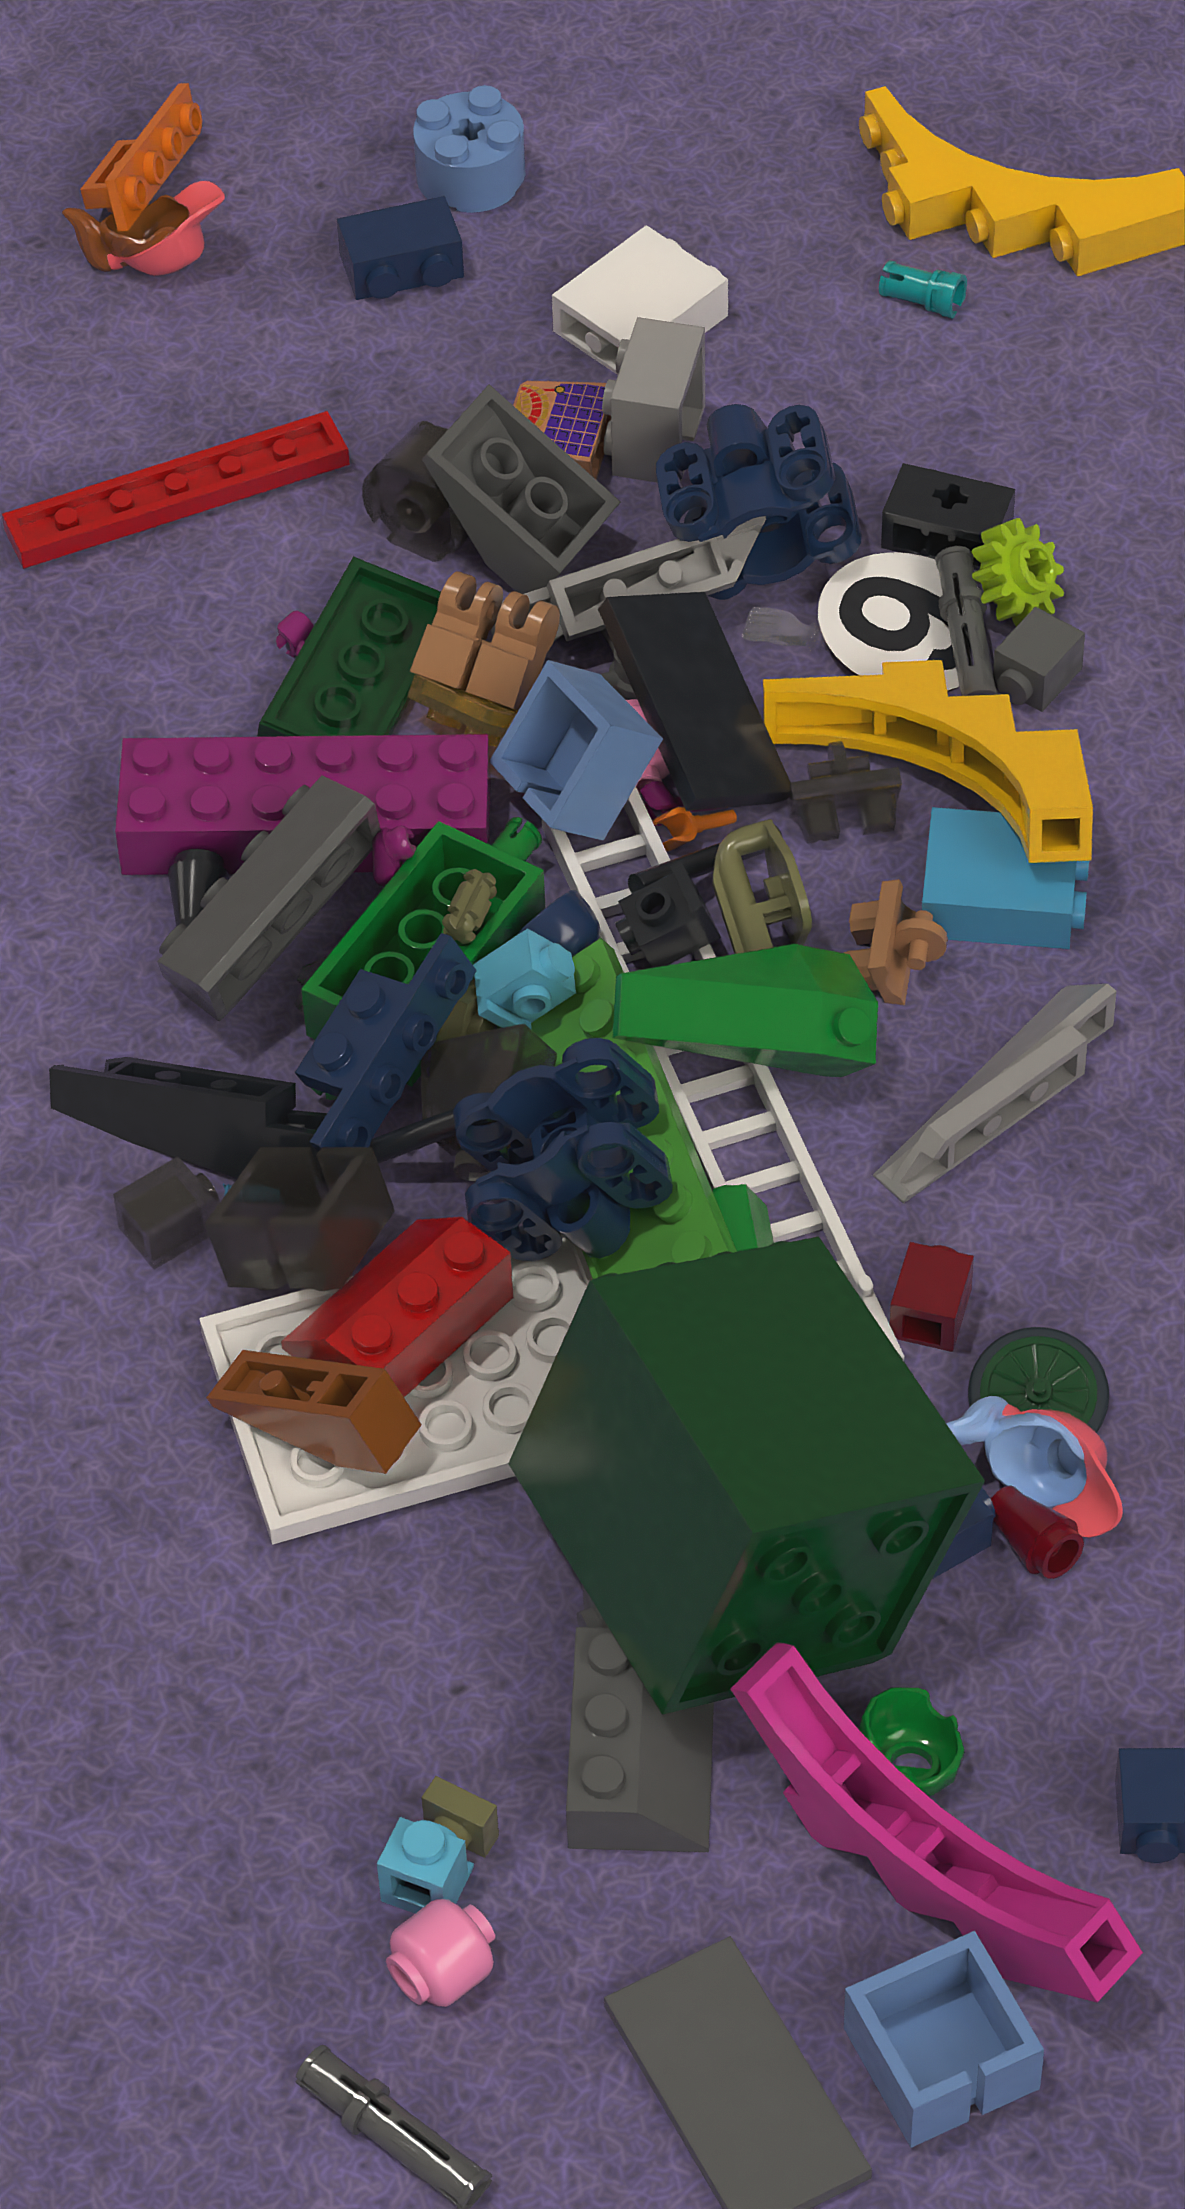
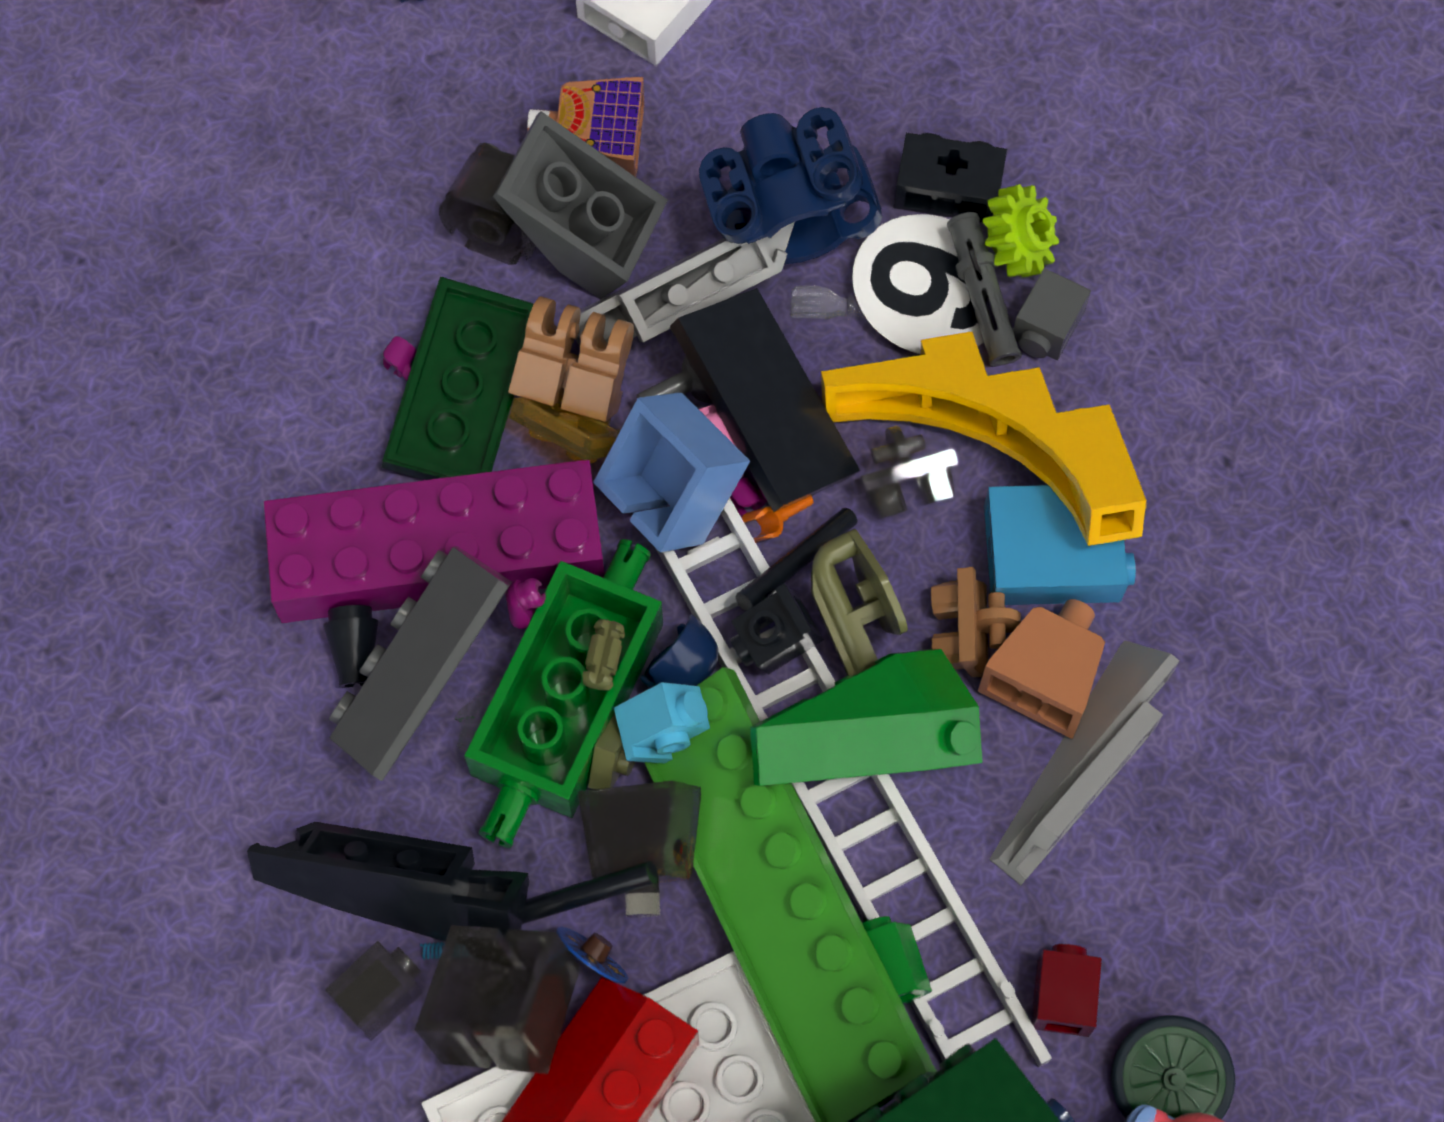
camera: 10 degrees left, 15 degrees up
red plate [2,411,350,569] -> none
dark blue bracket [295,933,477,1179] -> none
dark blue piece [453,1038,673,1261] -> none
light grey piece [602,317,705,483] -> none
none -> piece [556,927,628,984]
none -> nougat torso [978,599,1105,739]

